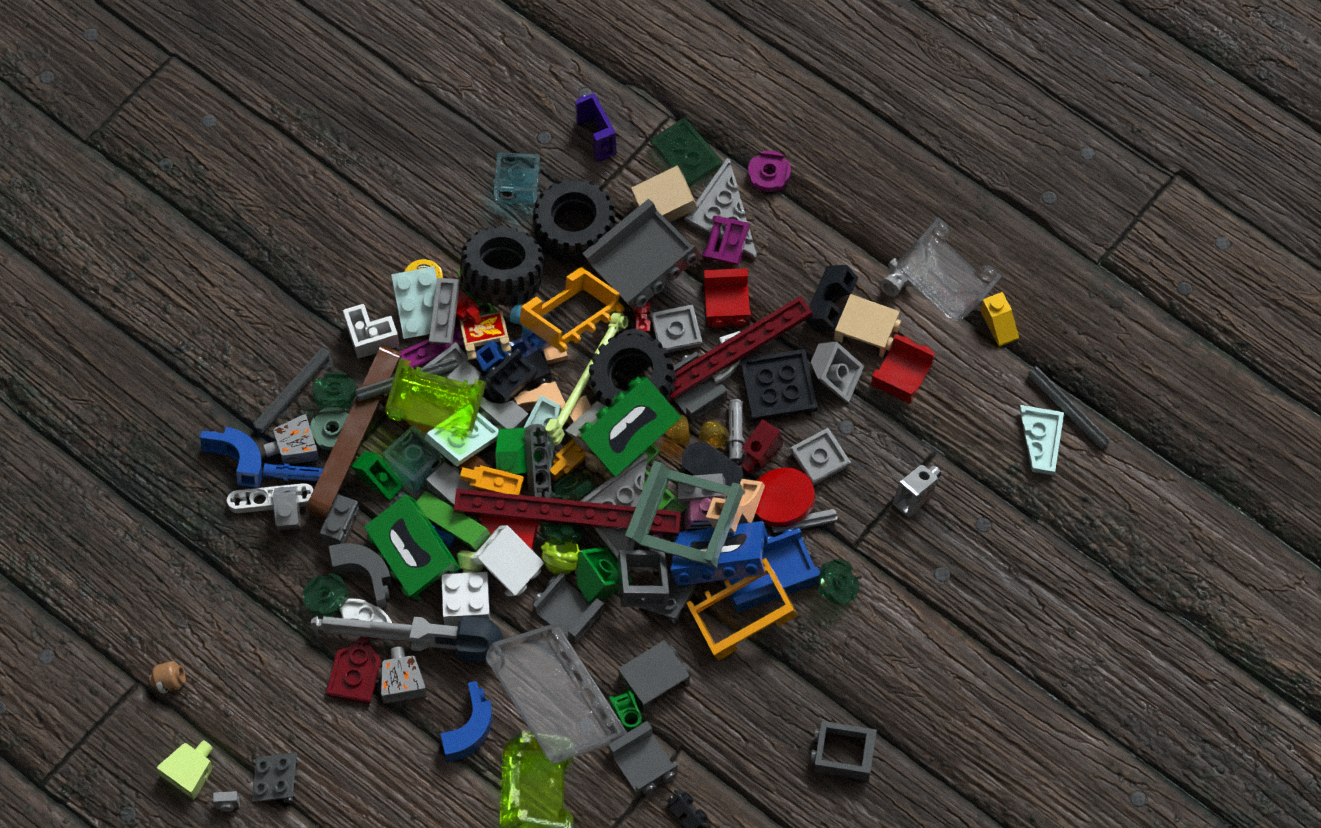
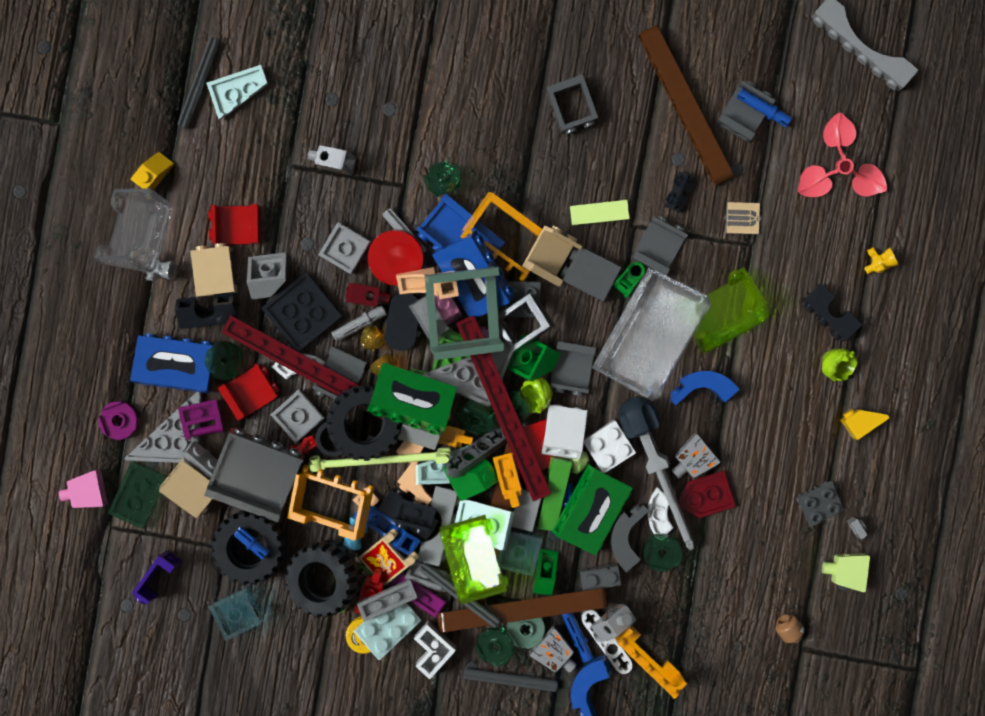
camera: 115 degrees left, 25 degrees up
none -> bright pink torso [59,469,108,508]
none -> blue panel [130,333,217,394]
none -> light grey hinge [183,440,218,479]
none -> clear green plate [205,341,242,380]
none -> blue axle [234,527,270,560]
none -> tan panel [522,226,582,287]
none -> yellowish green tile [570,200,629,226]
none -> light orange hinge [615,625,687,699]

